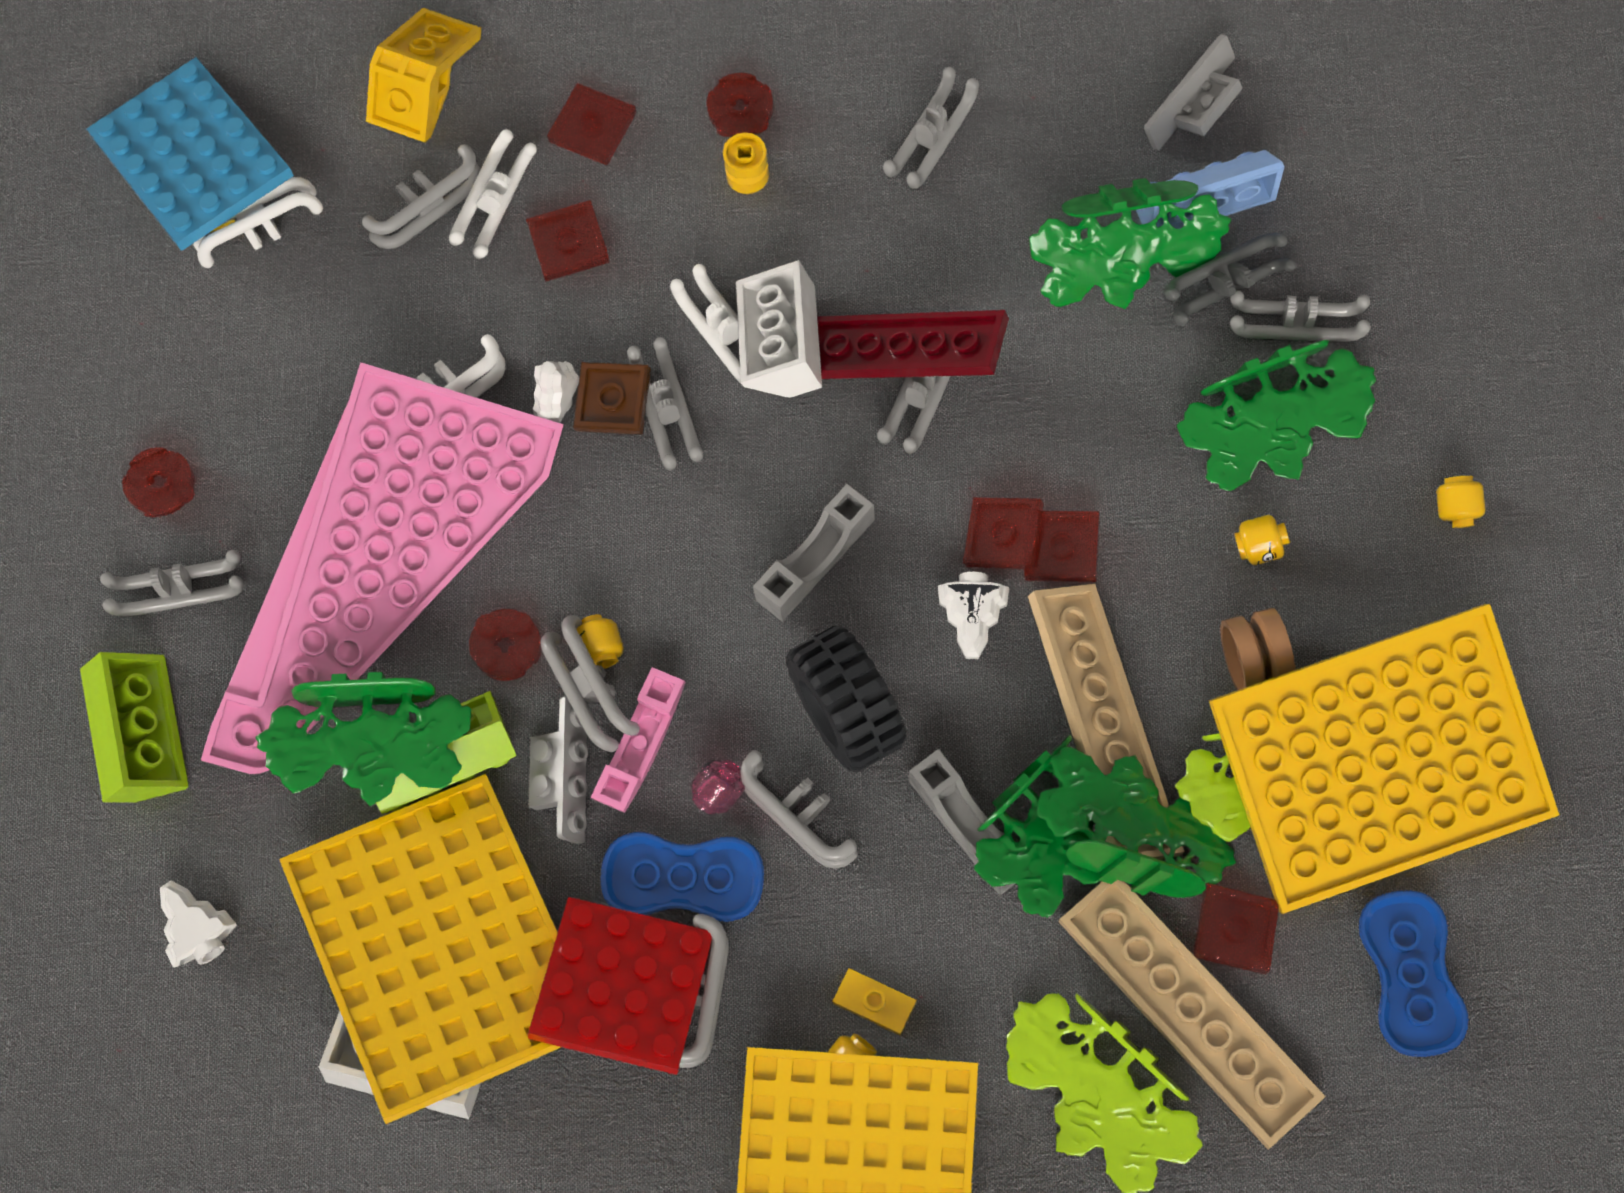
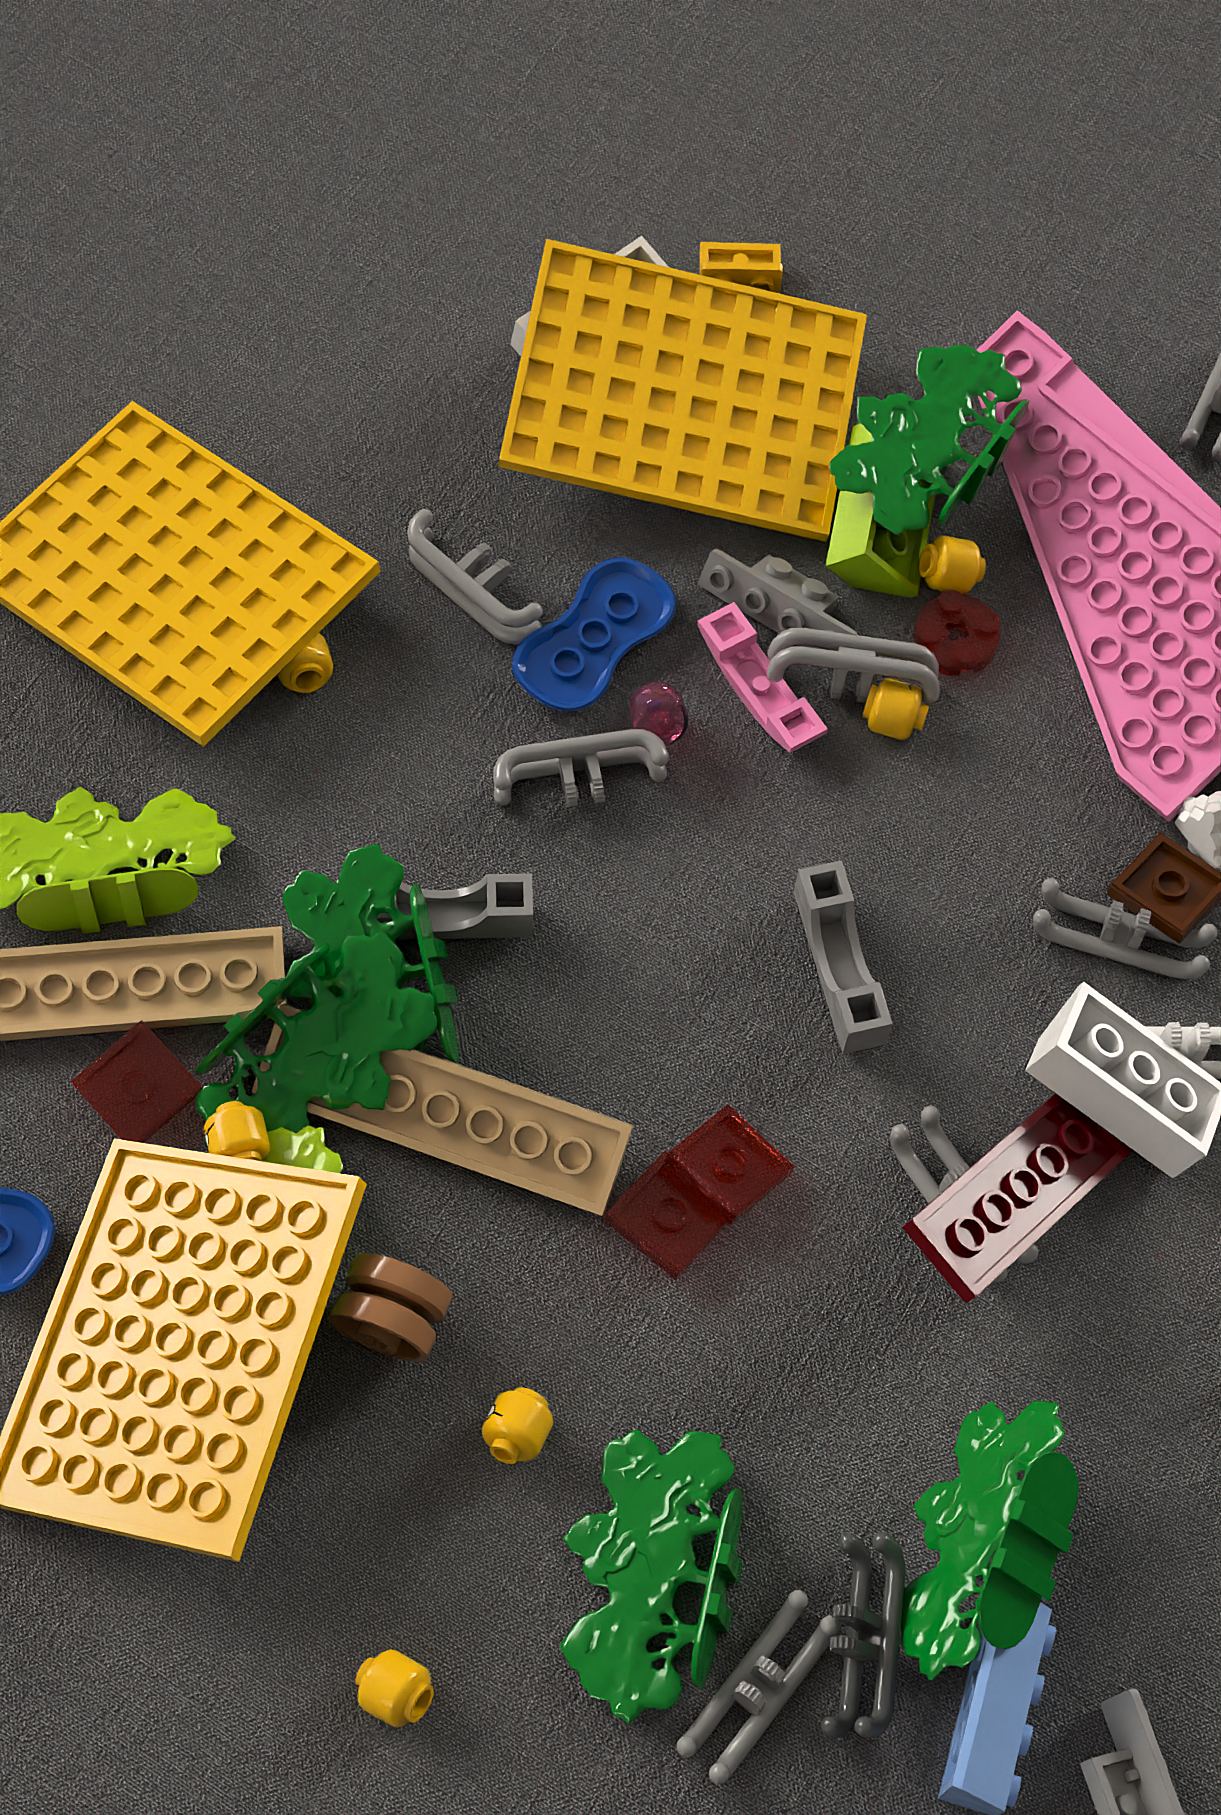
camera: 115 degrees right, 5 degrees down
lime slope [80,652,189,803] -> none
white rock [160,881,237,968] -> none
red plate [528,897,712,1075] -> none
black tyre [786,626,906,772] -> none
yellow plate [832,968,917,1036] -> none
white rock [938,571,1009,659] -> none
none -> yellow head [204,1101,271,1161]
none -> yellow bracket [699,242,783,294]
none -> yellow head [919,536,986,594]

